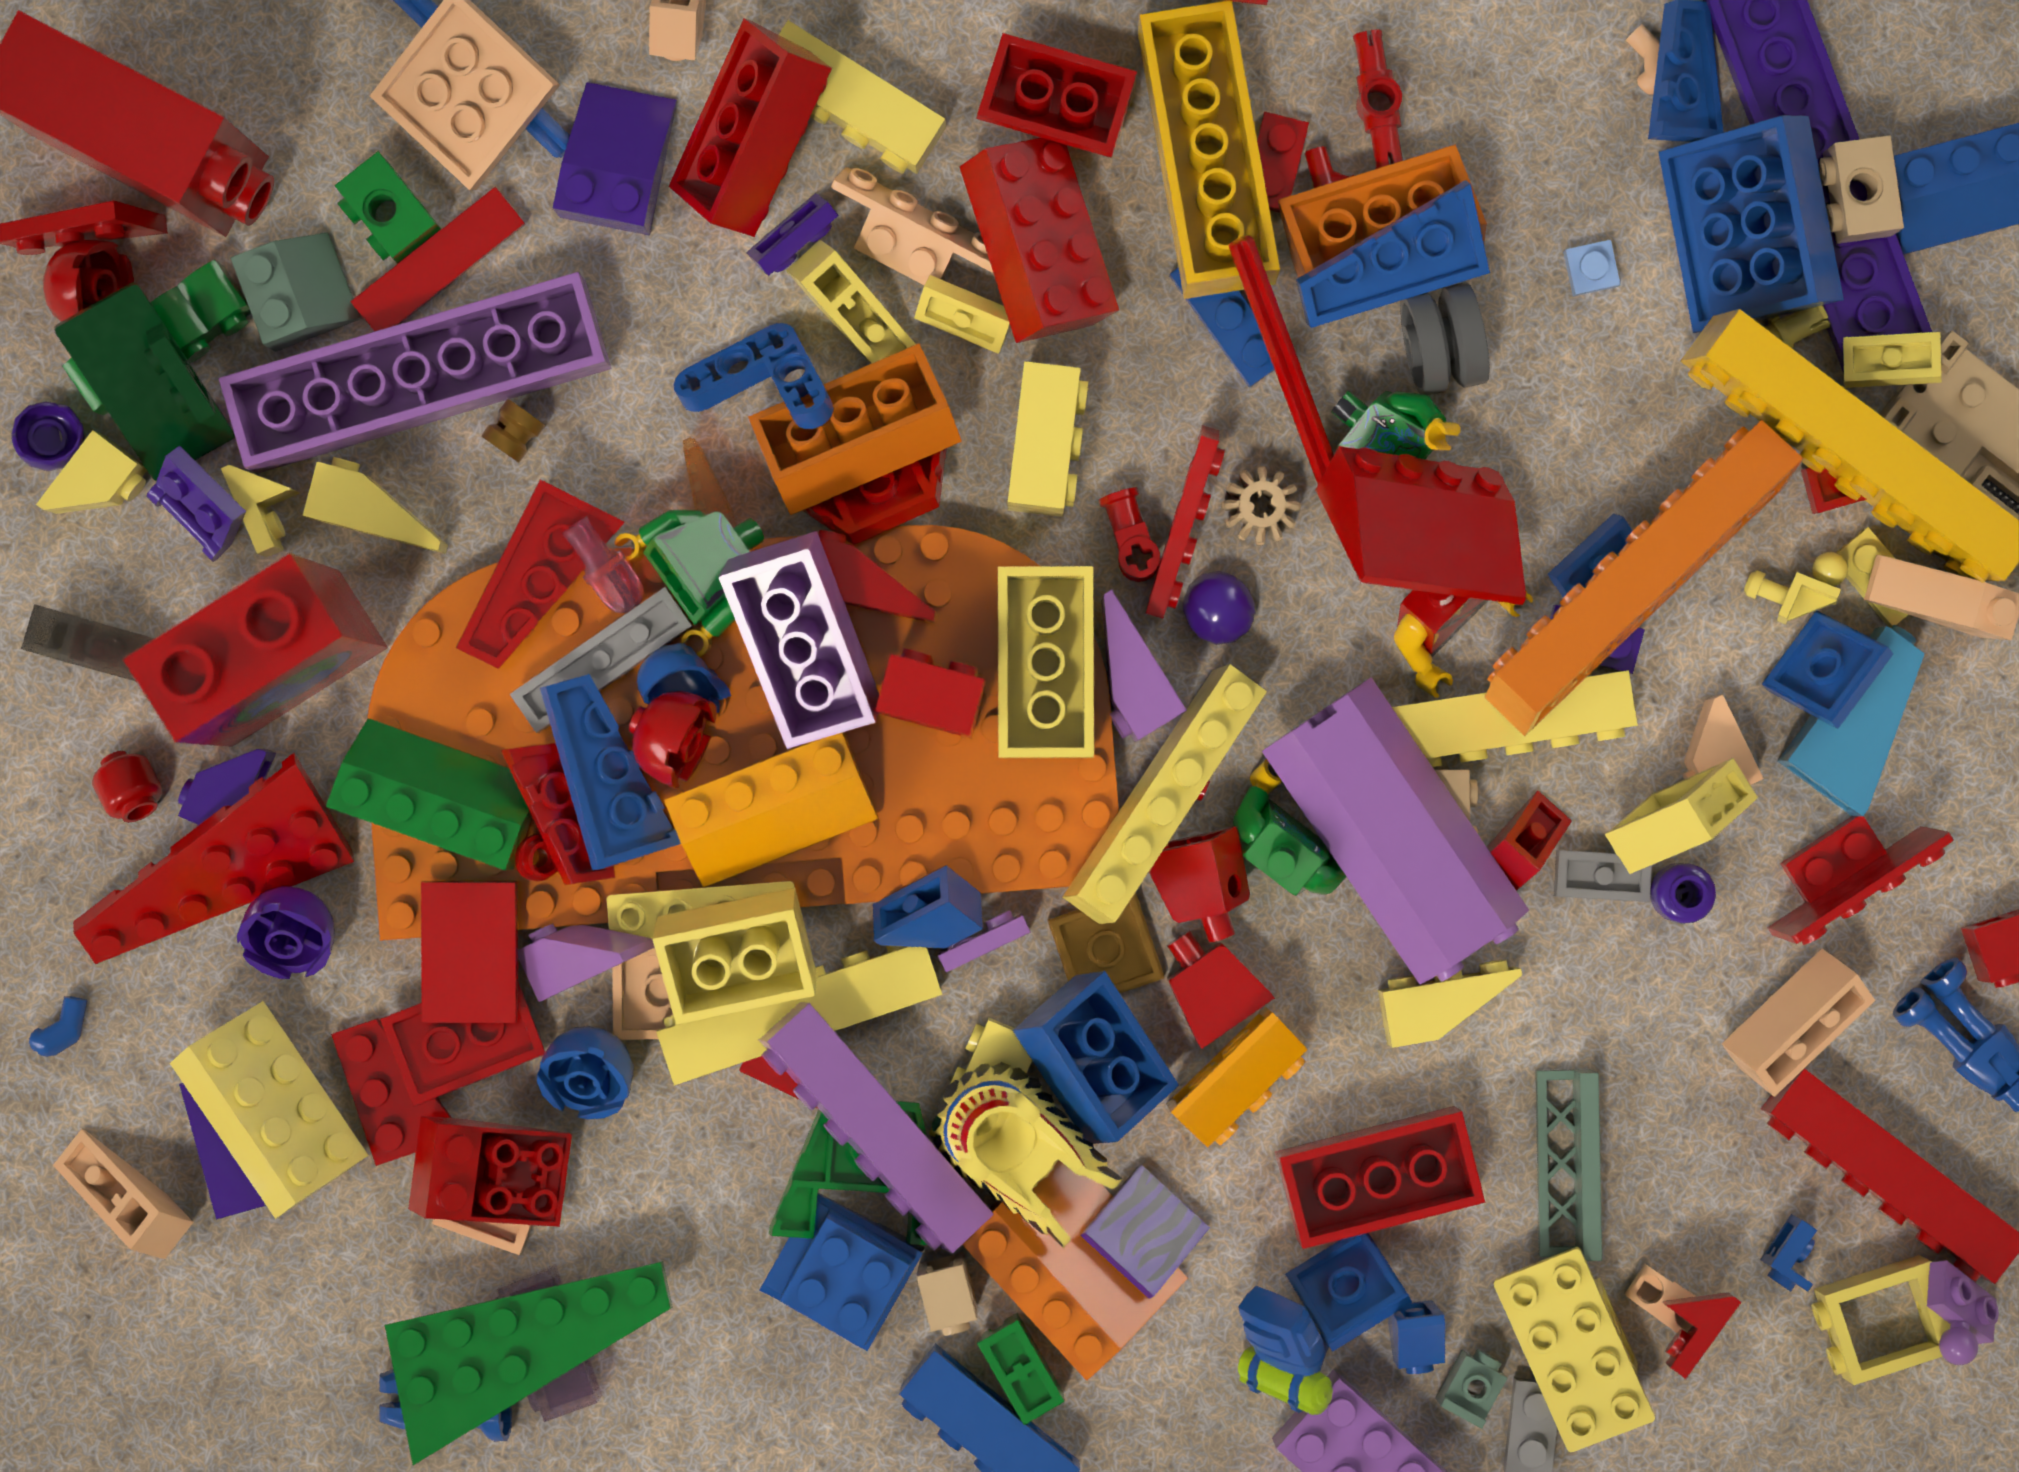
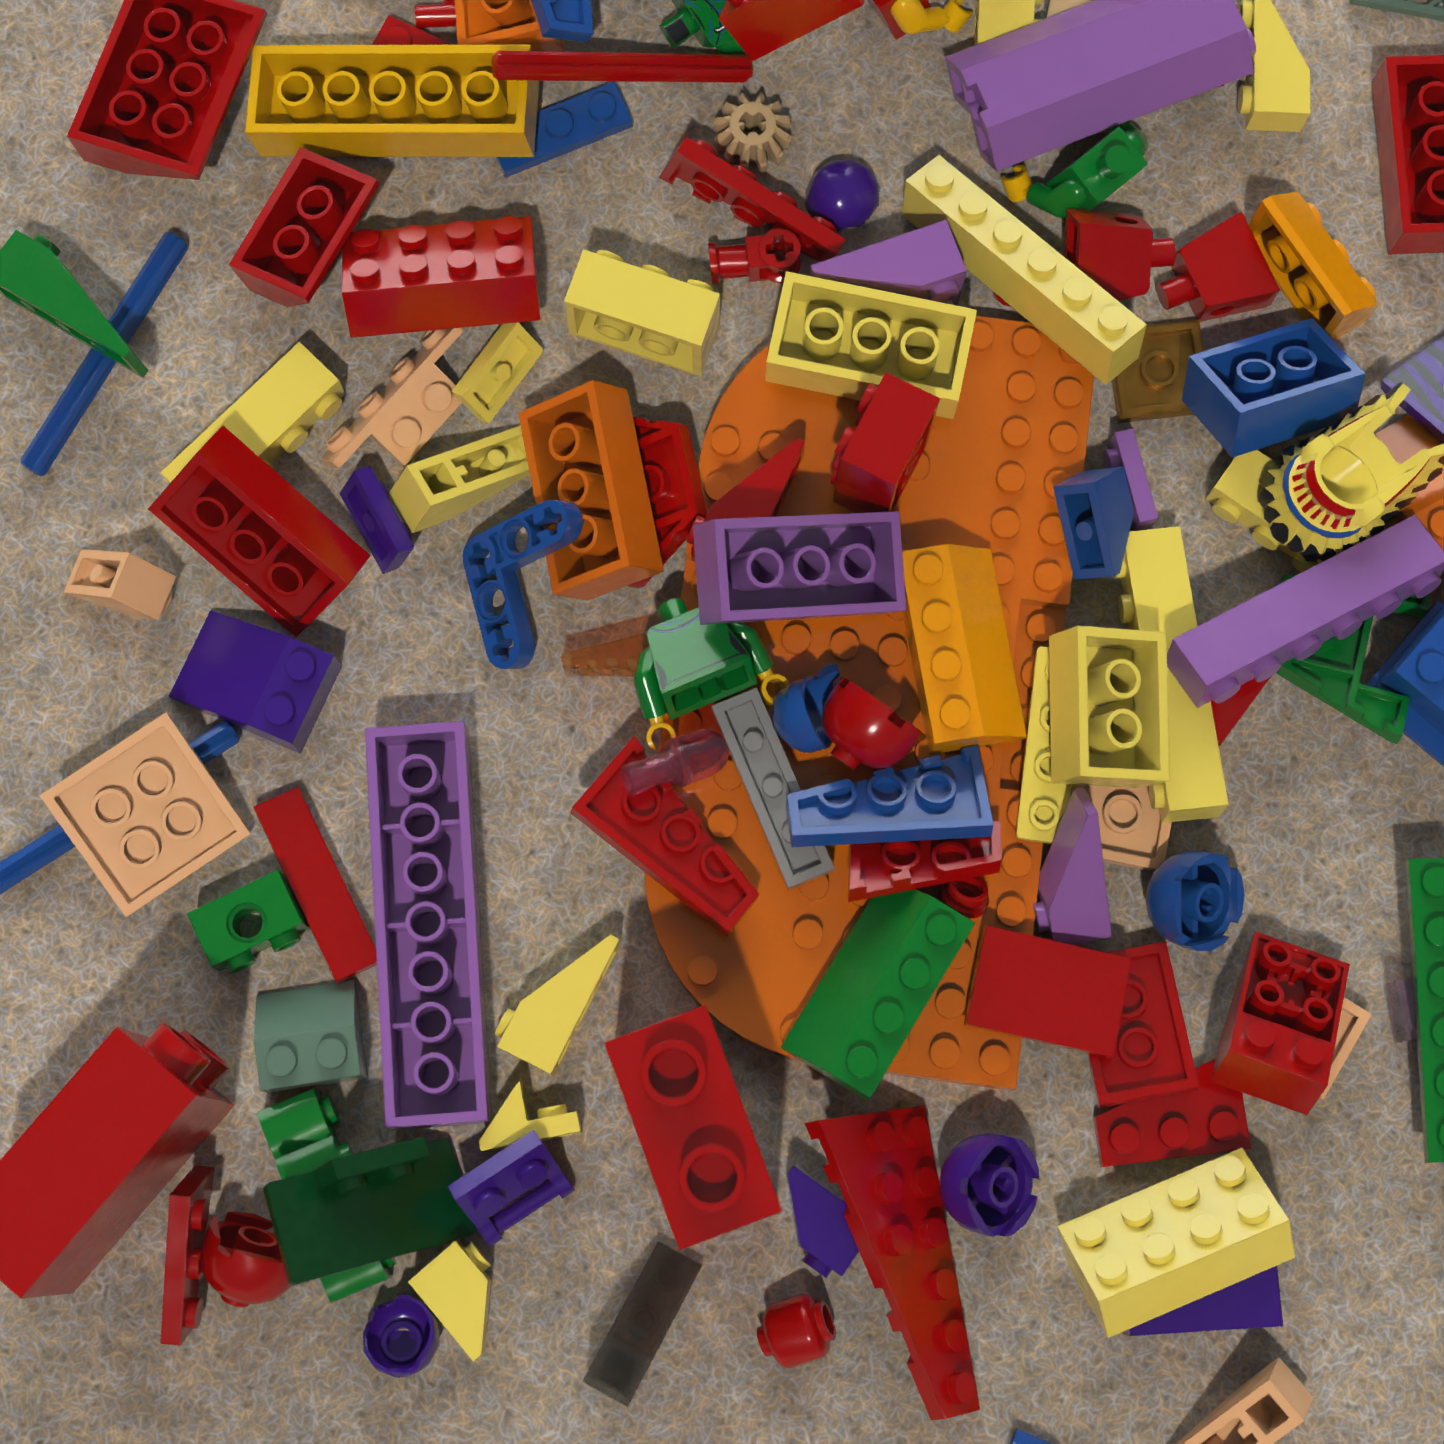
camera: 80 degrees left, 10 degrees down
pearl gold wheel [481,398,546,463] -> none

